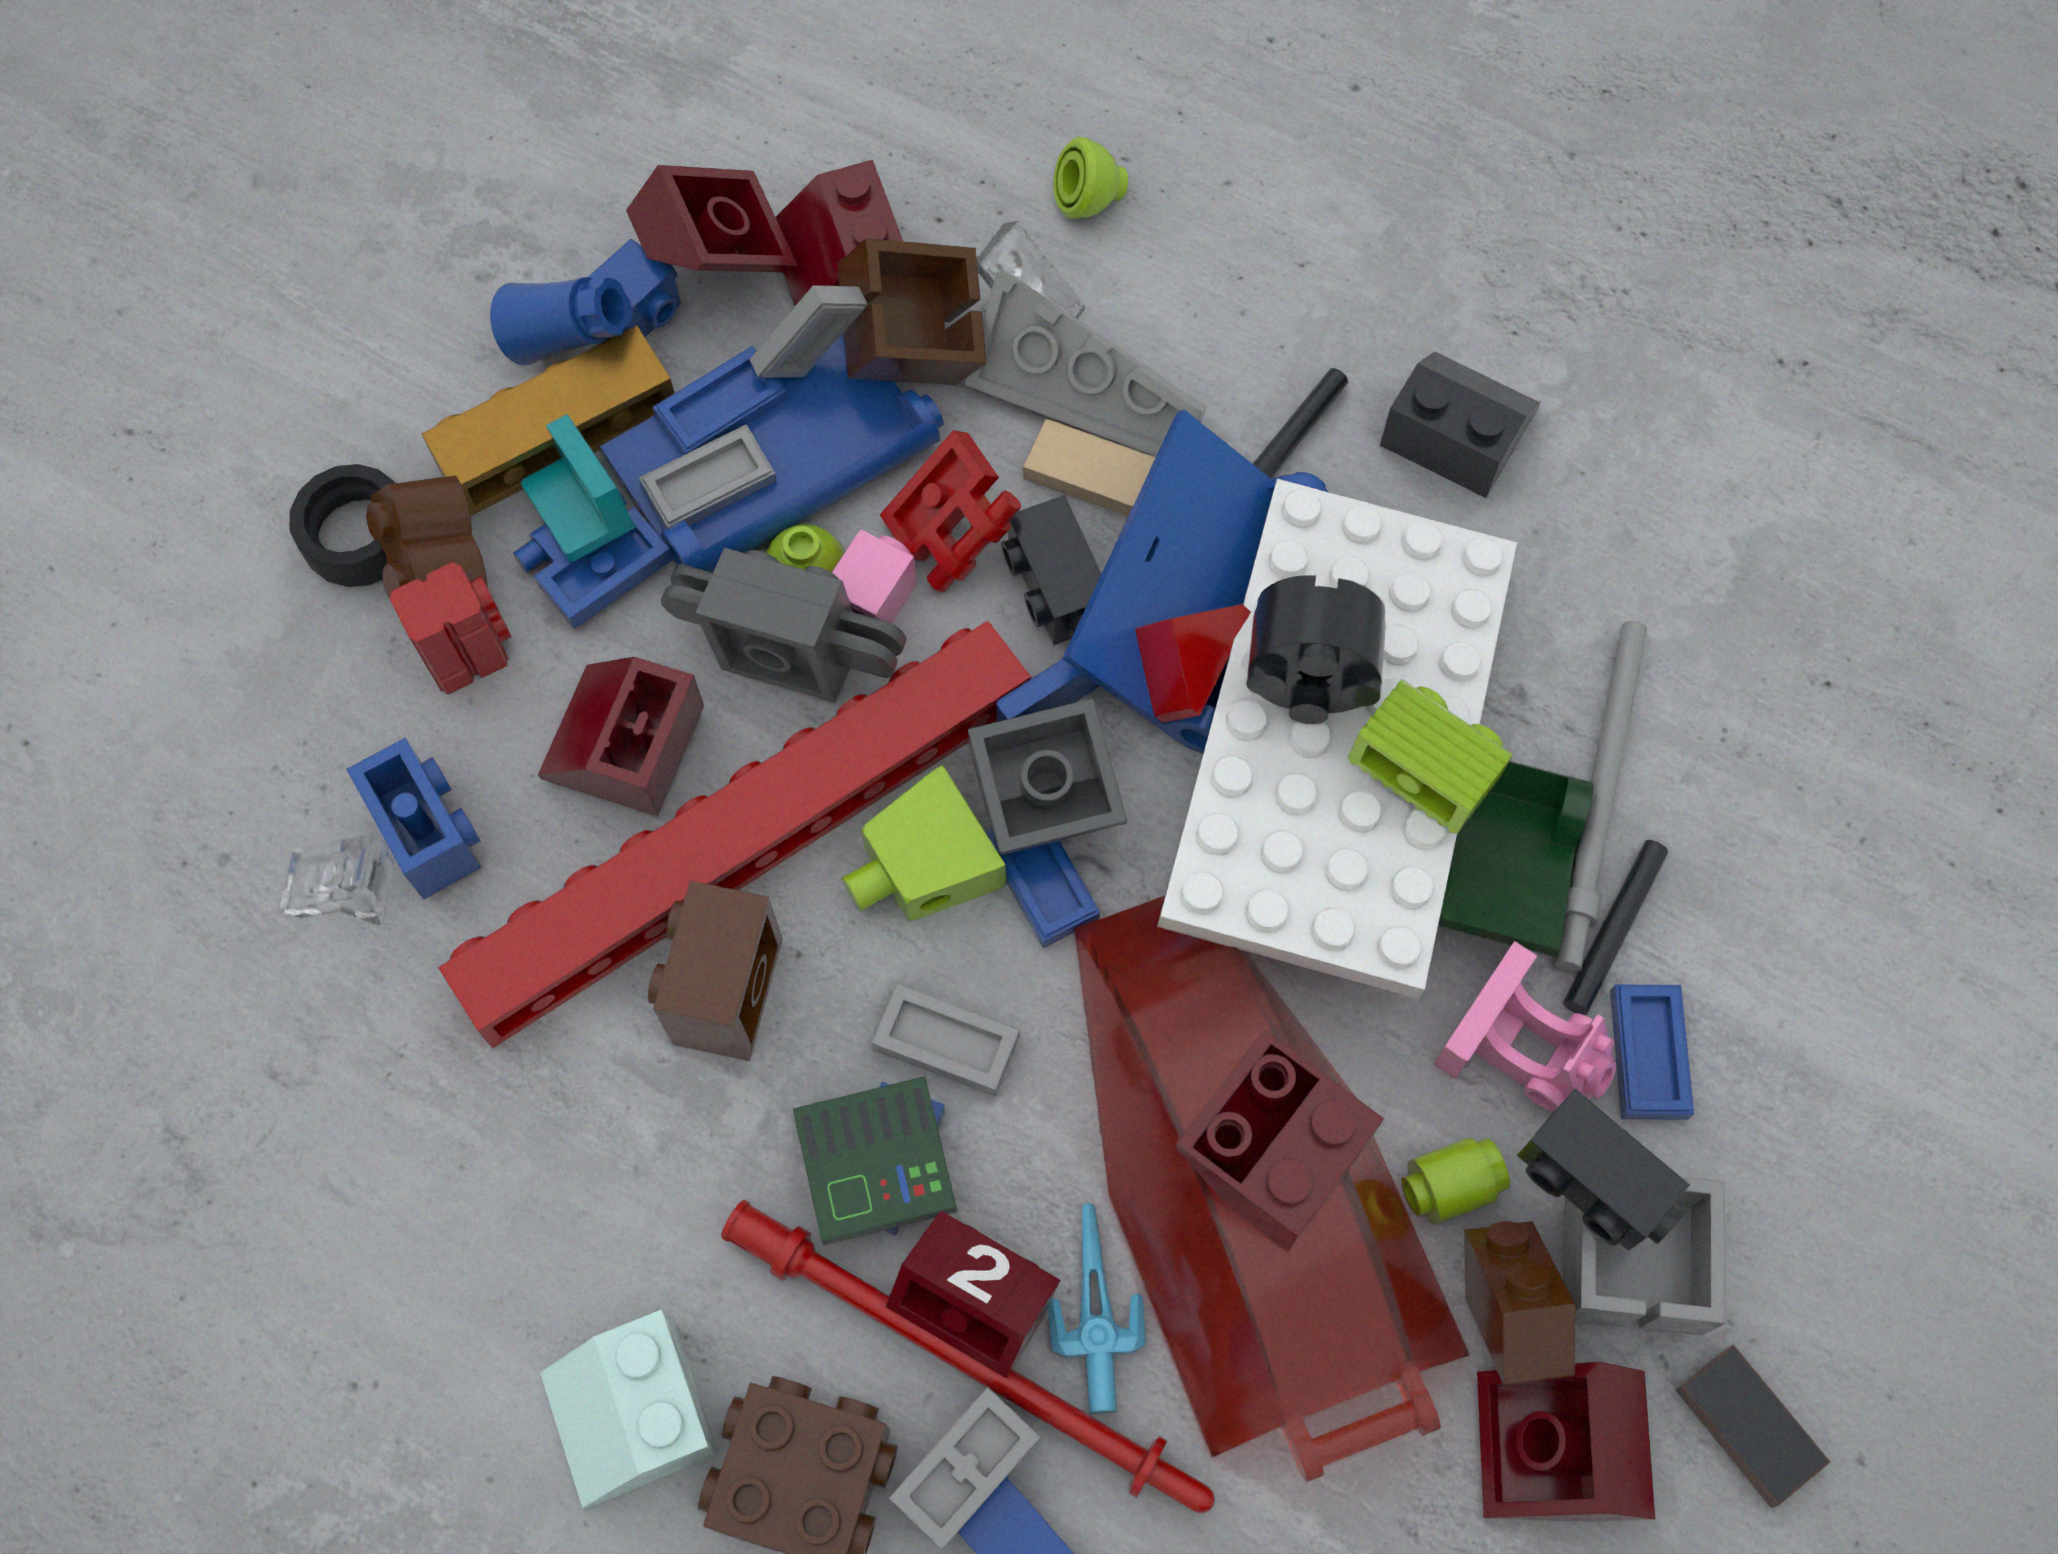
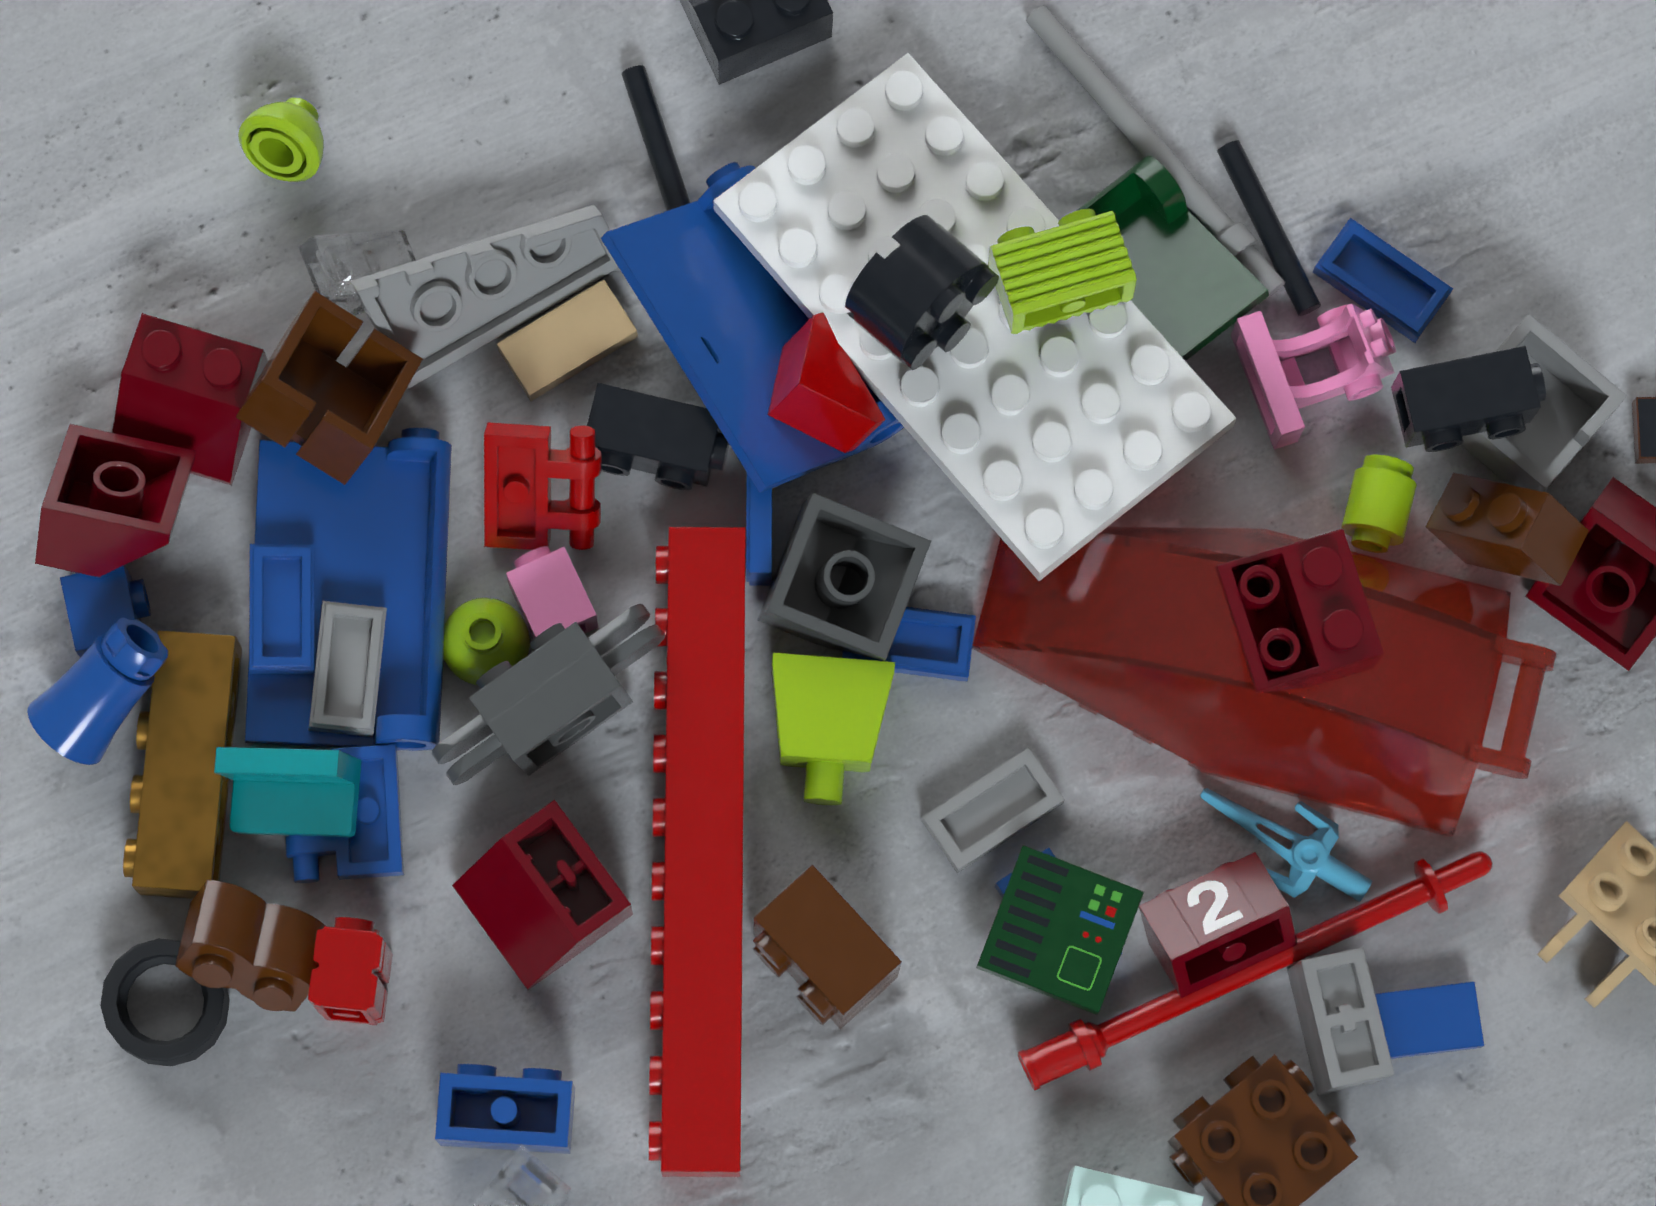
camera: 60 degrees left, 10 degrees up
light grey tile [750,286,867,378] -> none

